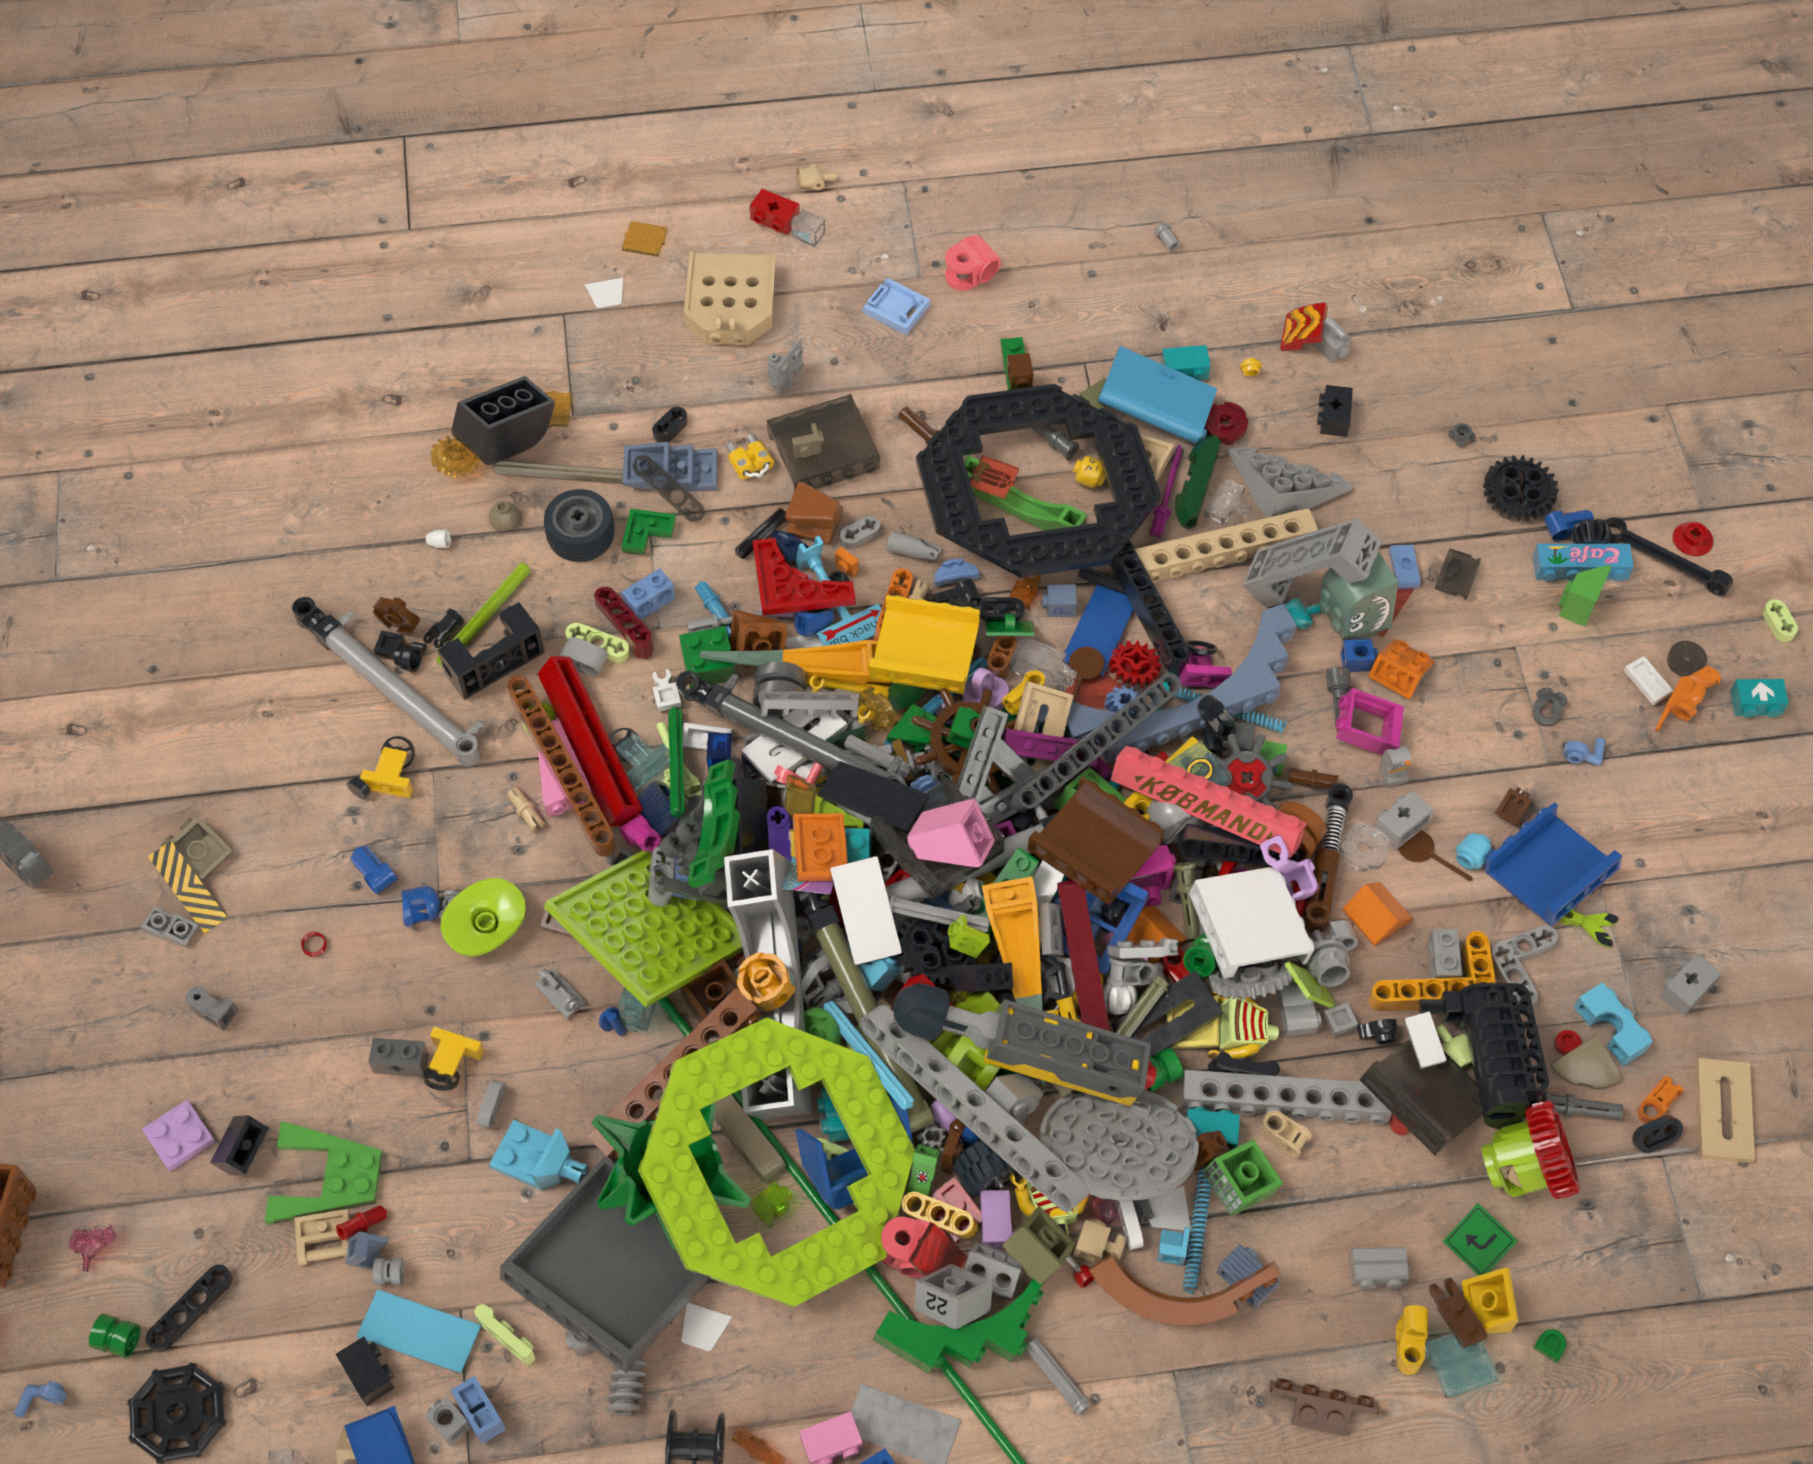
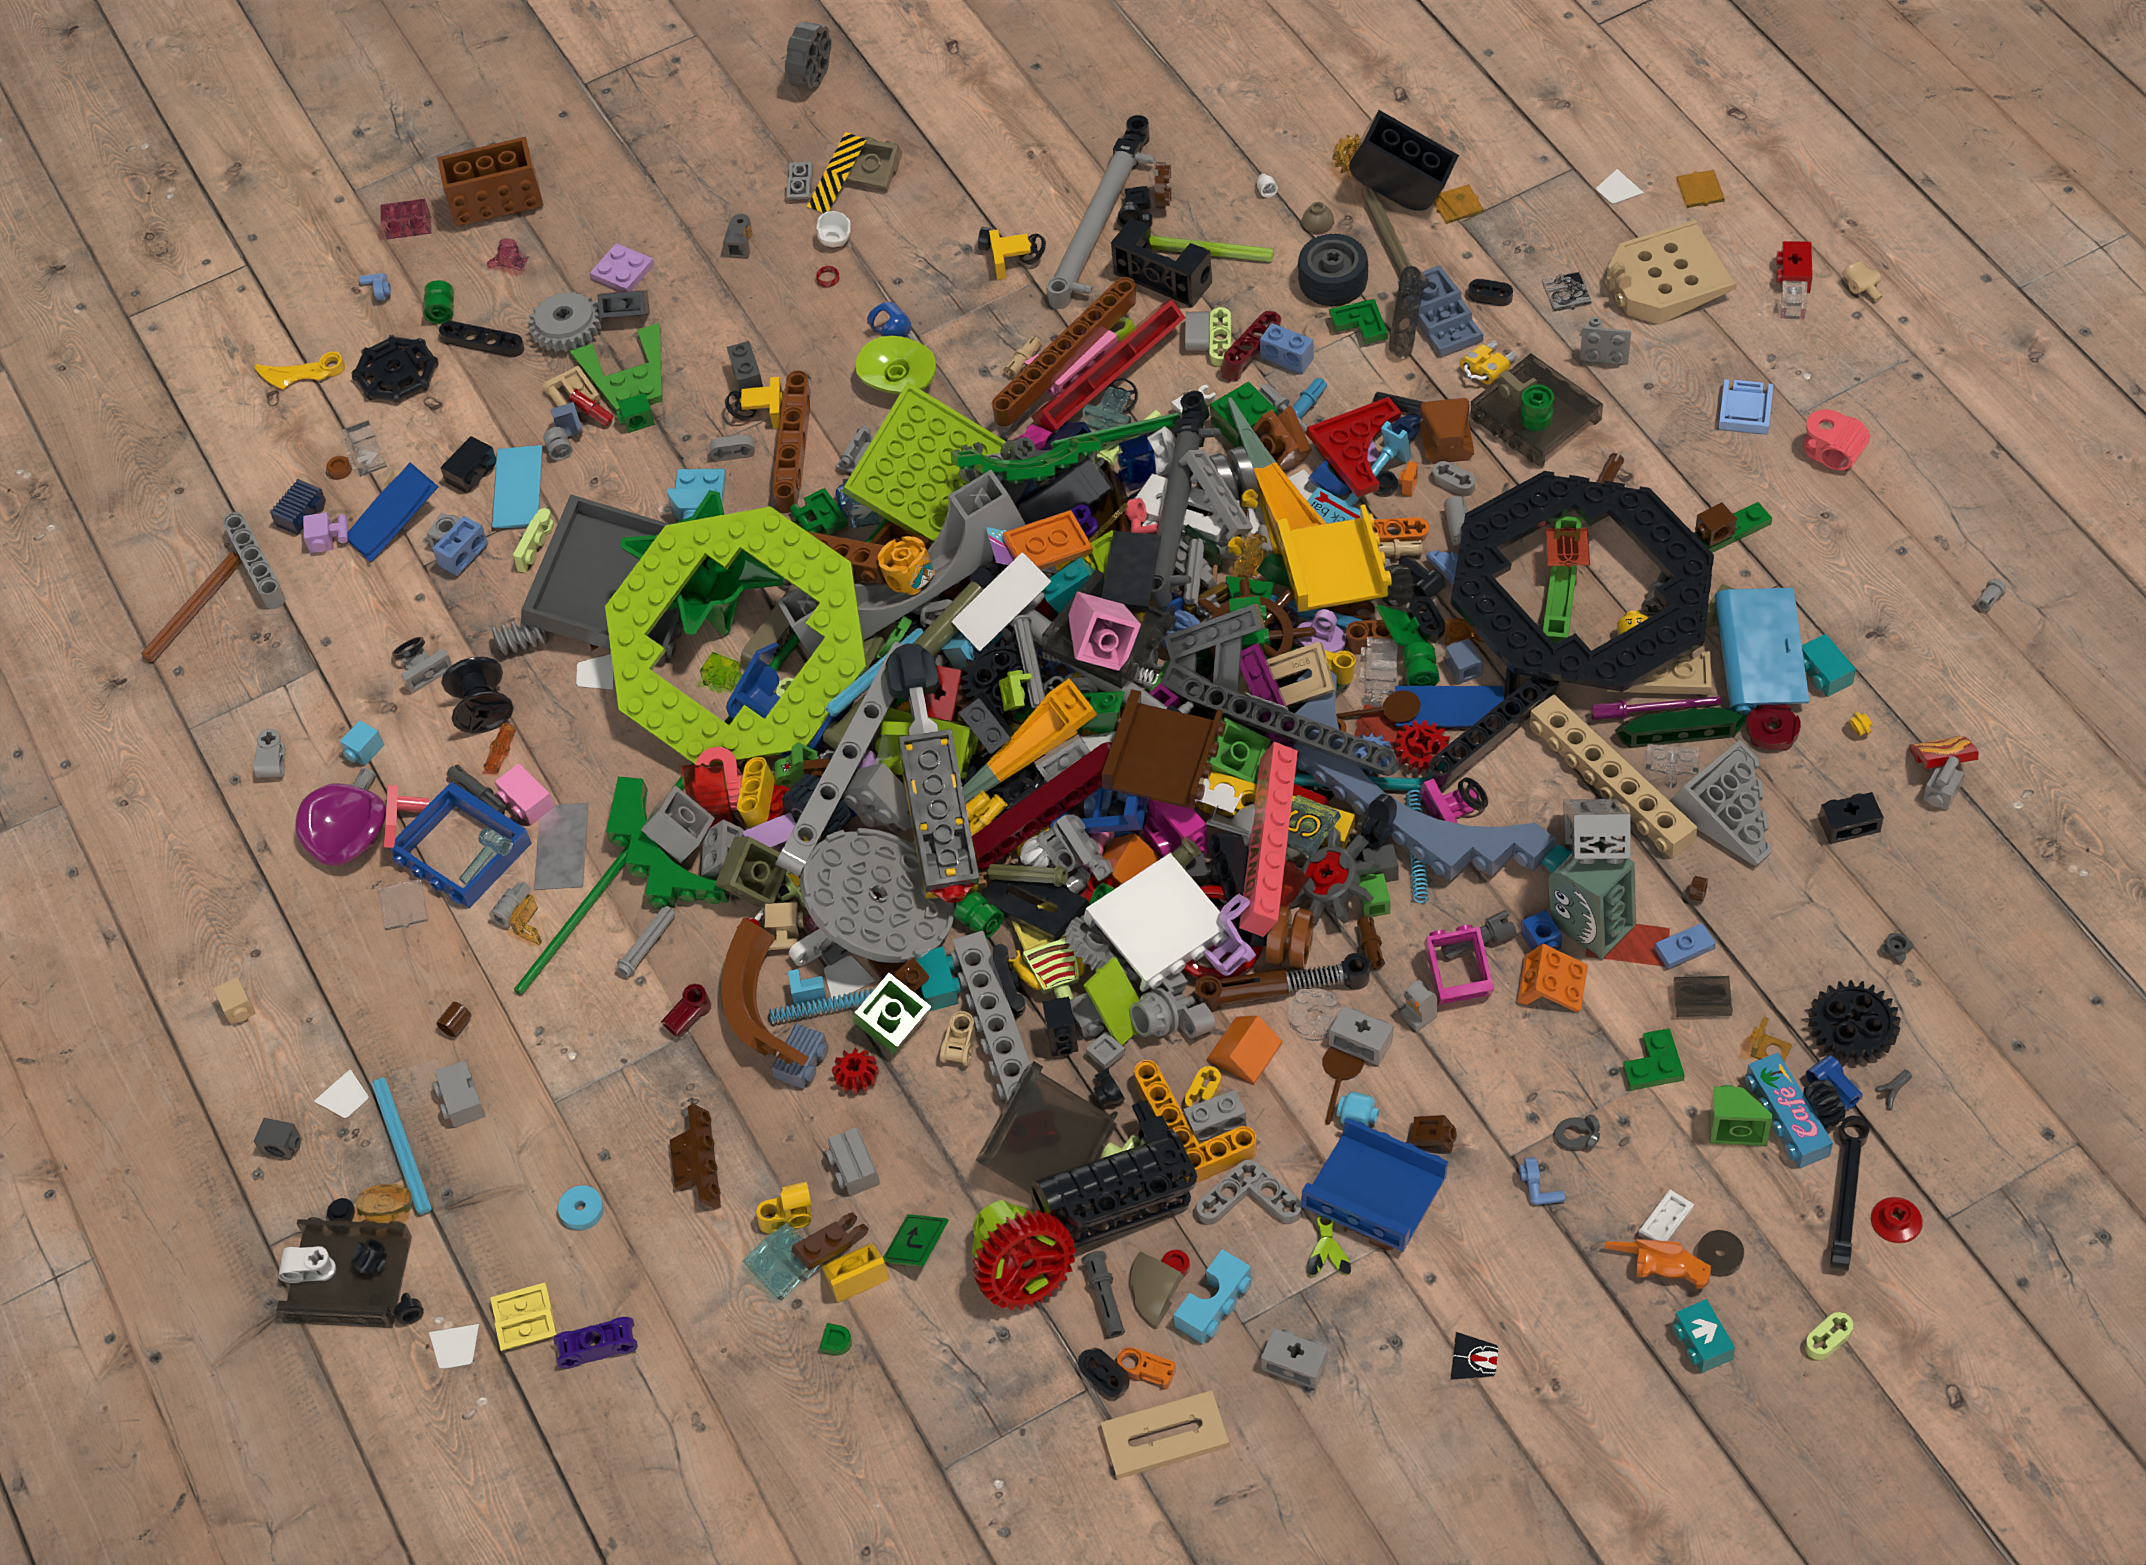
camera: 75 degrees right, 5 degrees down
blue piece [350,846,397,894] -> none
black piece [423,608,464,648] -> none
white tile [1404,1012,1446,1069] -> none
none -> light grey gear [528,291,603,352]
none -> green brick [616,393,655,433]
none -> dark red piece [661,983,712,1037]
none -> dark orange beam [773,370,811,513]
none -> green plate [790,488,848,535]
none -> white hair [816,211,851,248]
none -> red gear [832,1047,879,1095]
none -> black brick [1042,996,1079,1056]
none -> yellow beam [1185,1066,1222,1108]
none -> green wheel [1402,642,1440,686]
none -> black sticker [1451,1332,1498,1380]
none -> green wheel [1521,385,1554,431]
none -> piece [1542,271,1592,312]
none -> green plate [1623,1028,1685,1091]
none -> clear yellow bracket [1749,1016,1792,1063]
none -> dark grey bar [1877,1070,1912,1110]

